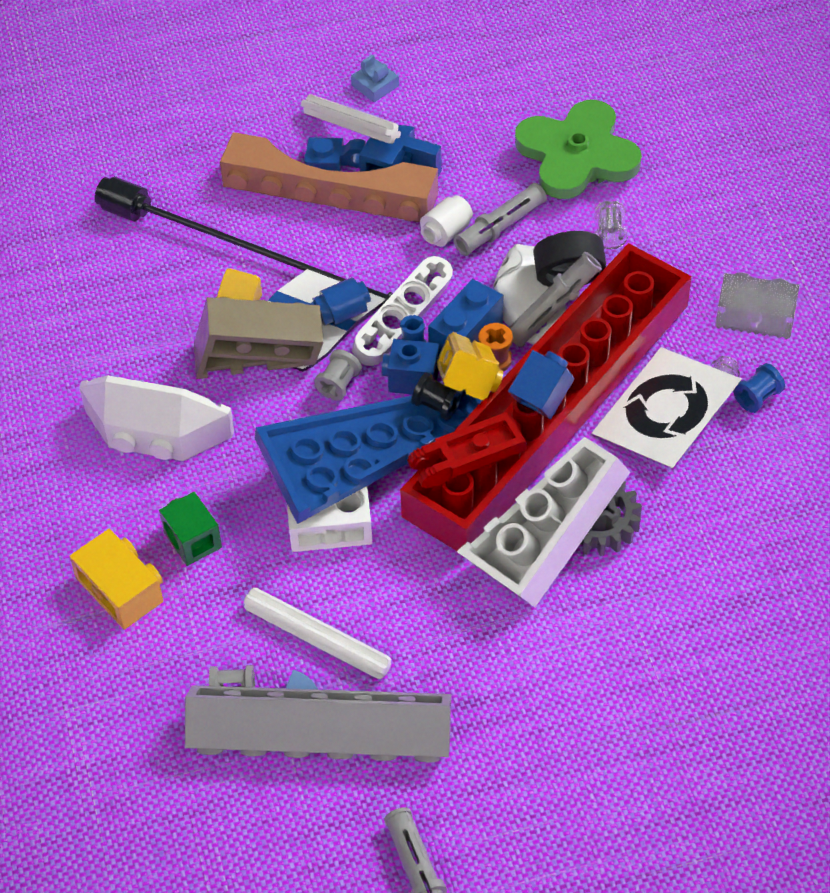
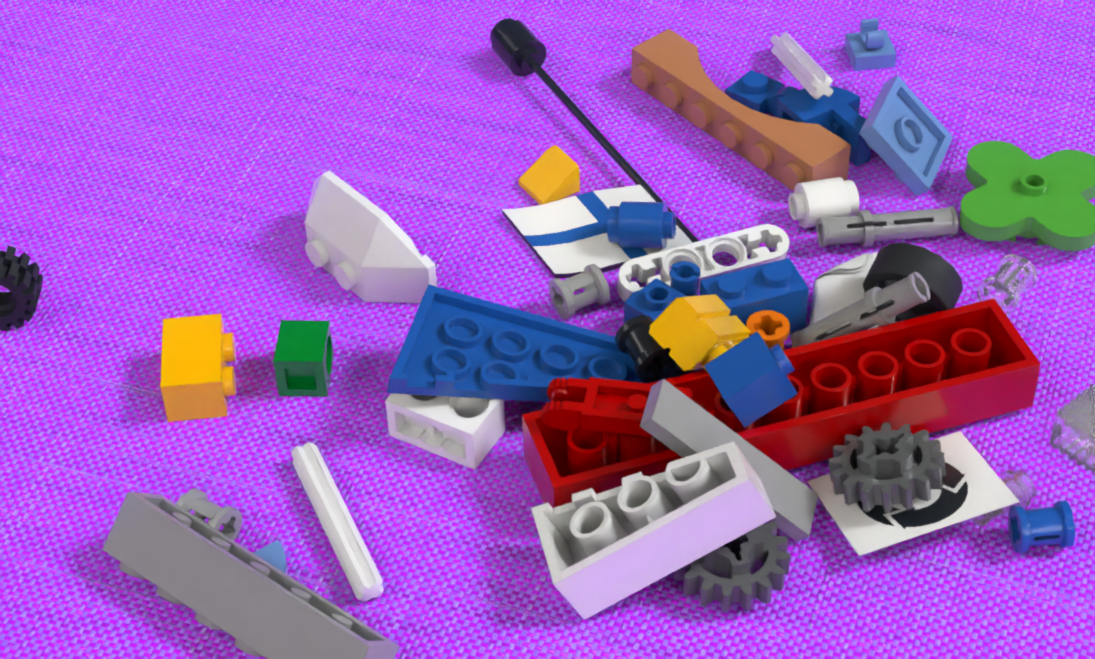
camera: 35 degrees right, 10 degrees down
dark tan wedge [194,297,324,379] -> none
none -> light grey tile [640,379,818,542]
none -> dark grey gear [829,423,946,513]
none -> medium blue plate [859,75,953,196]

